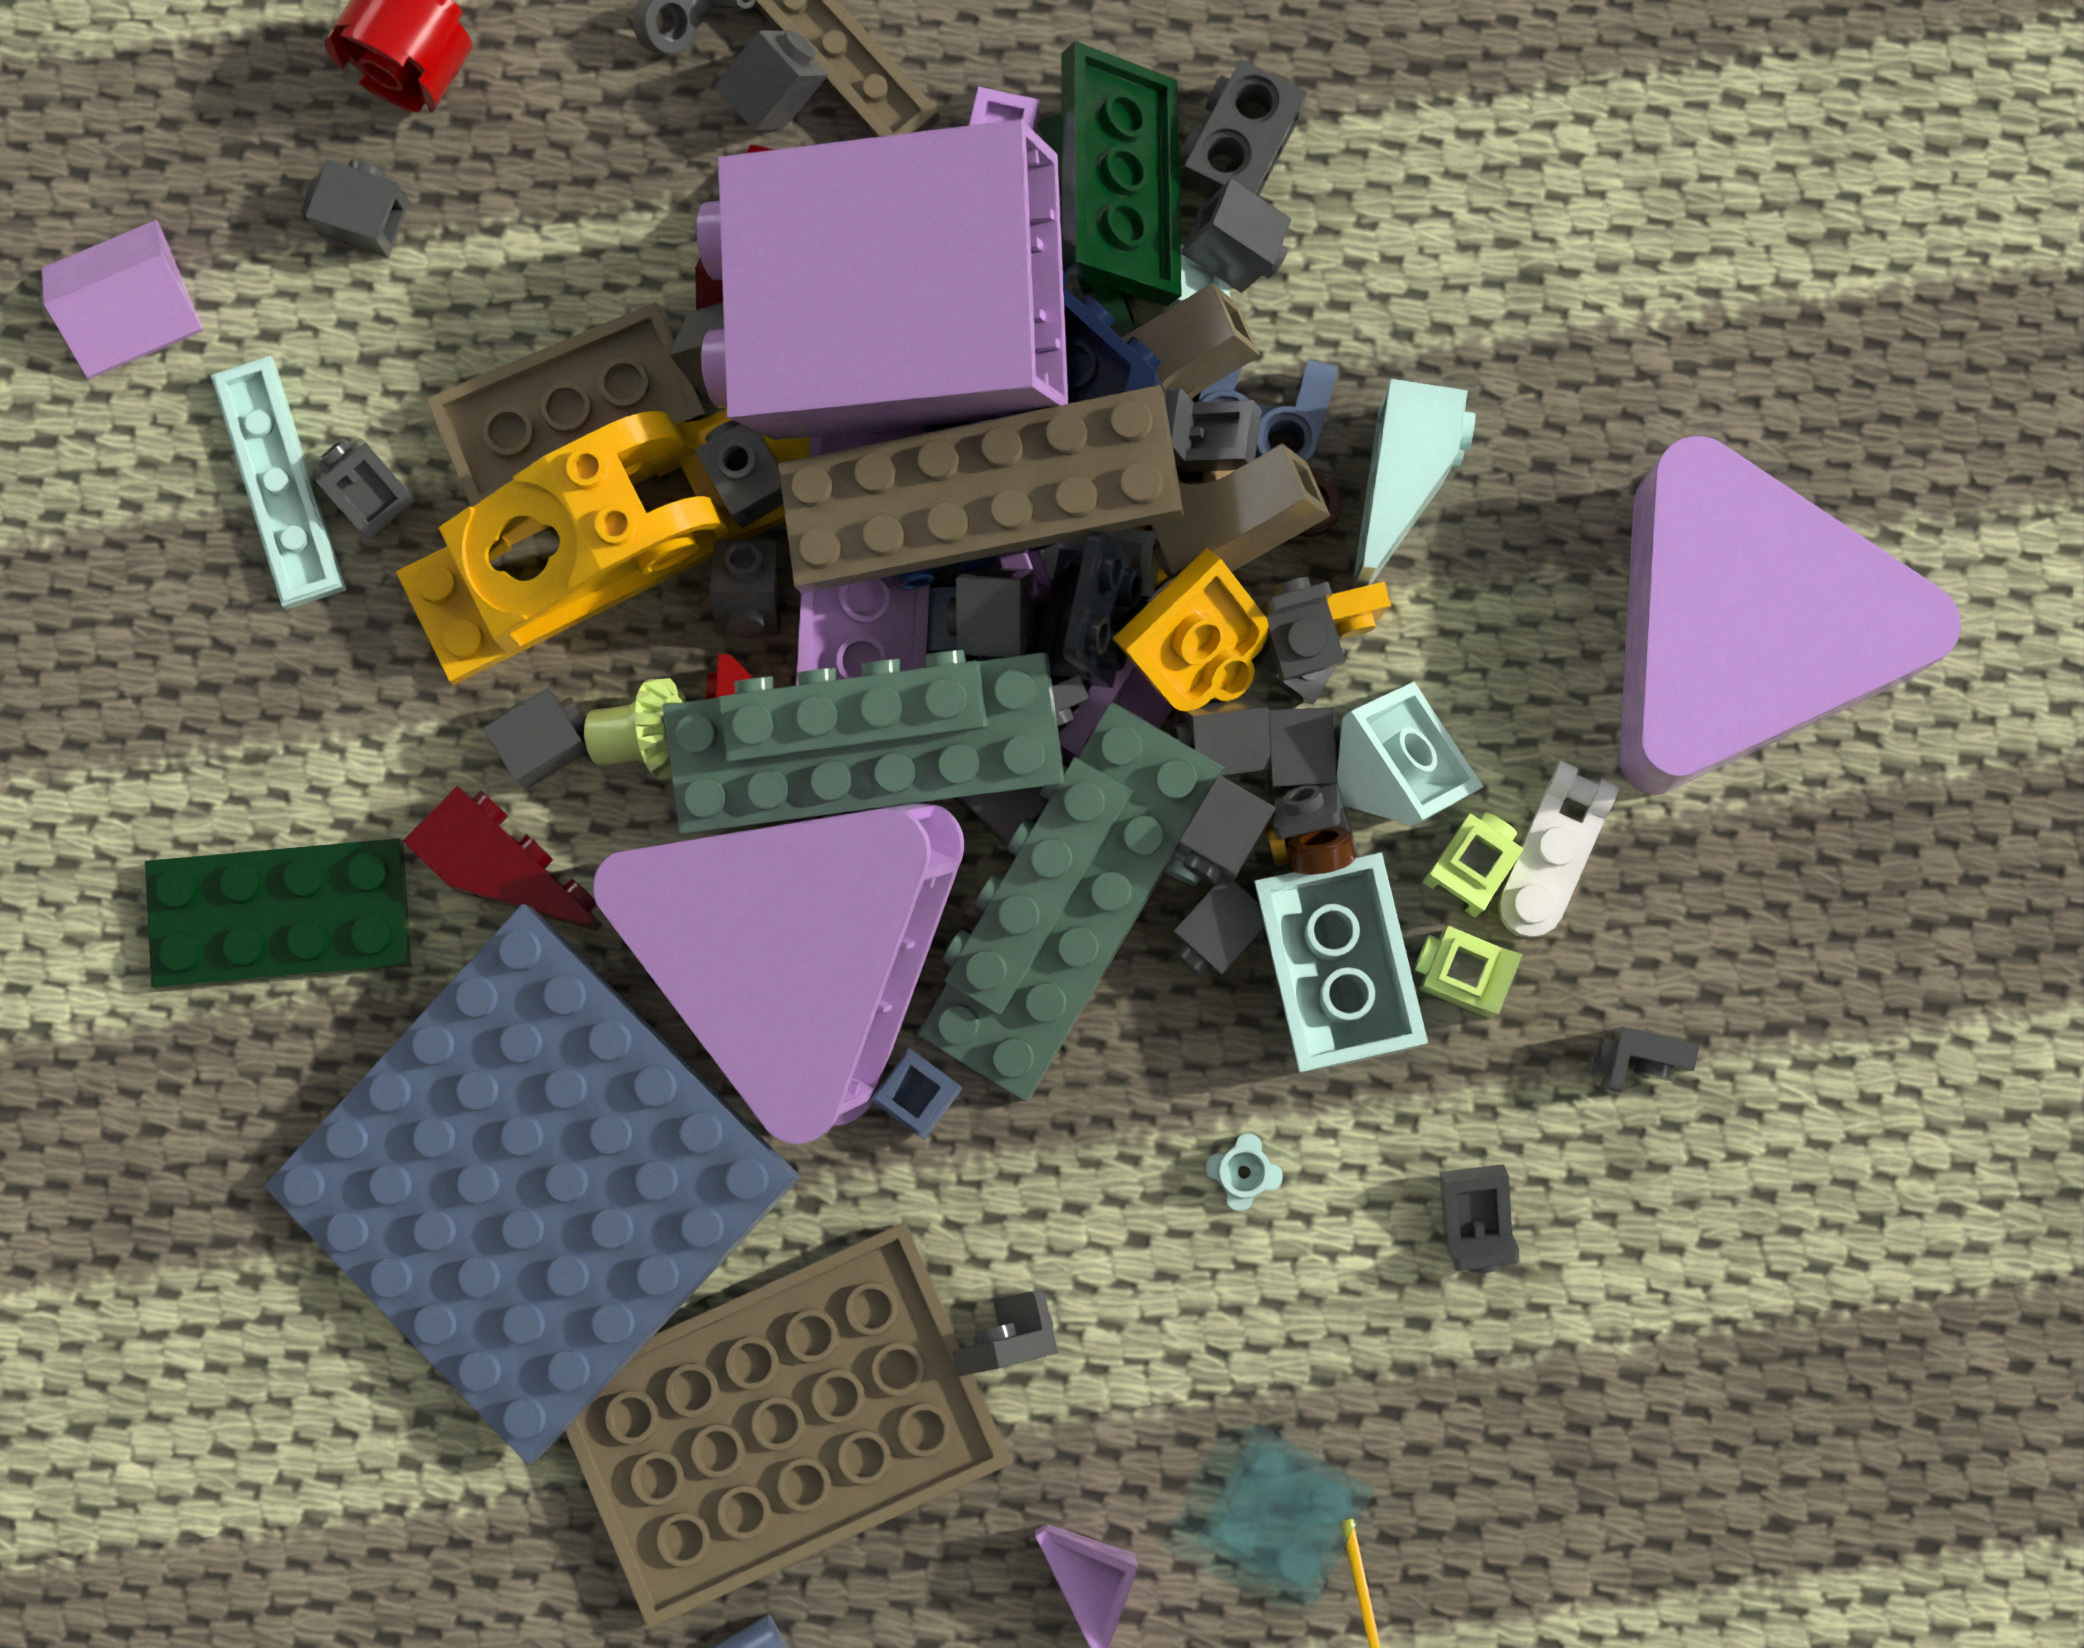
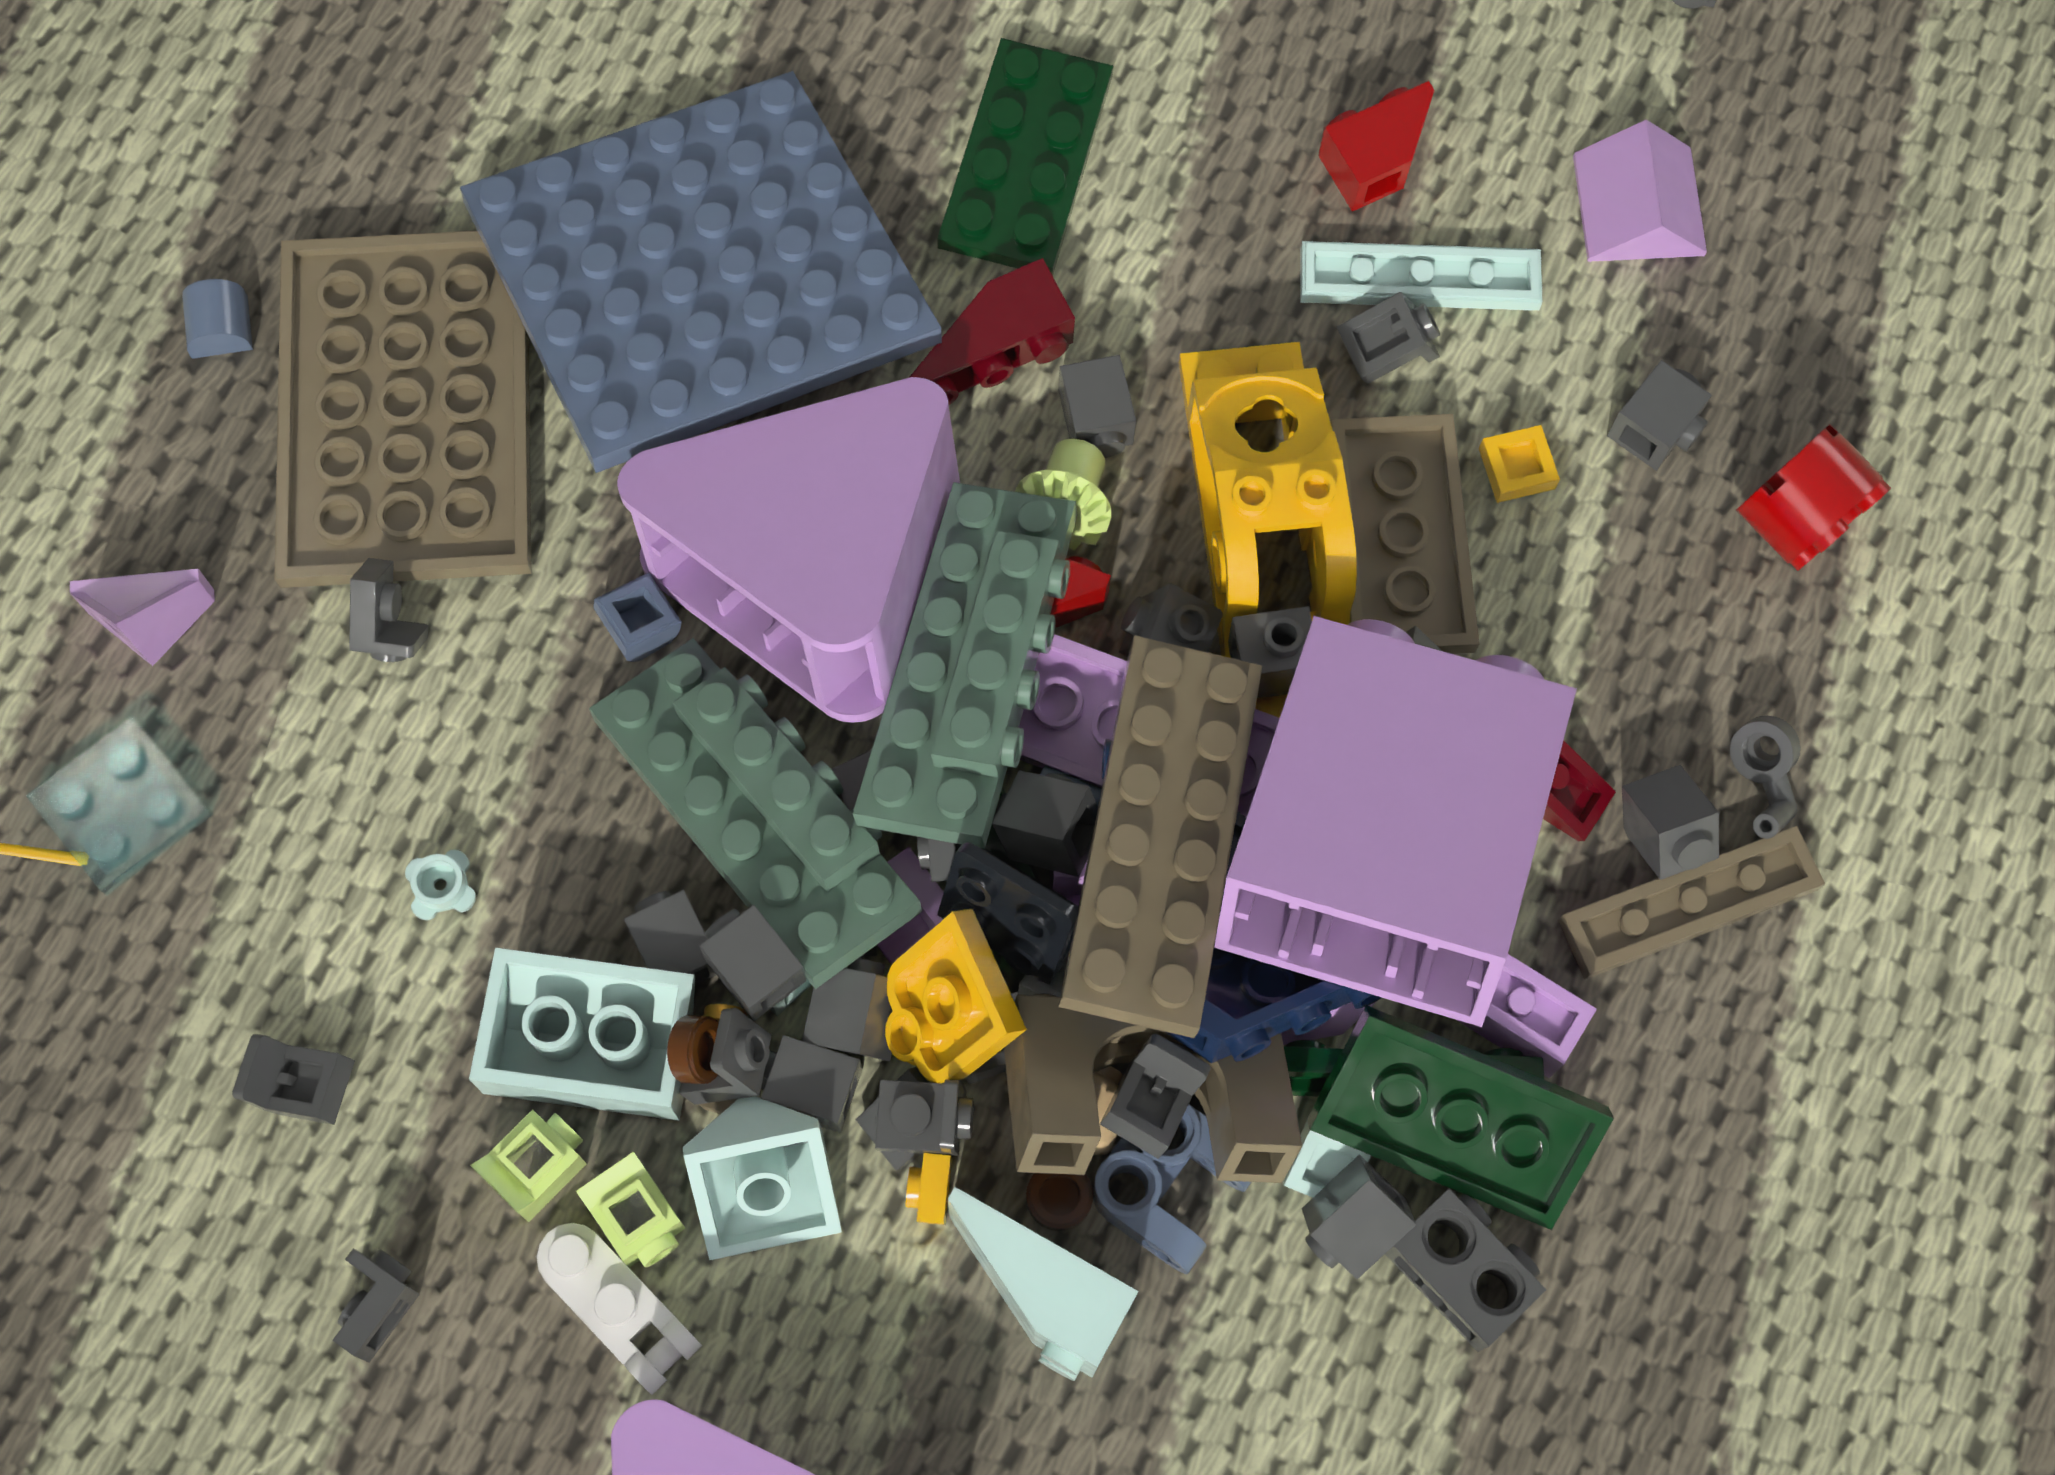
camera: 105 degrees right, 10 degrees down
none -> red slope [1318,81,1435,212]
none -> yellow plate [1478,425,1560,503]

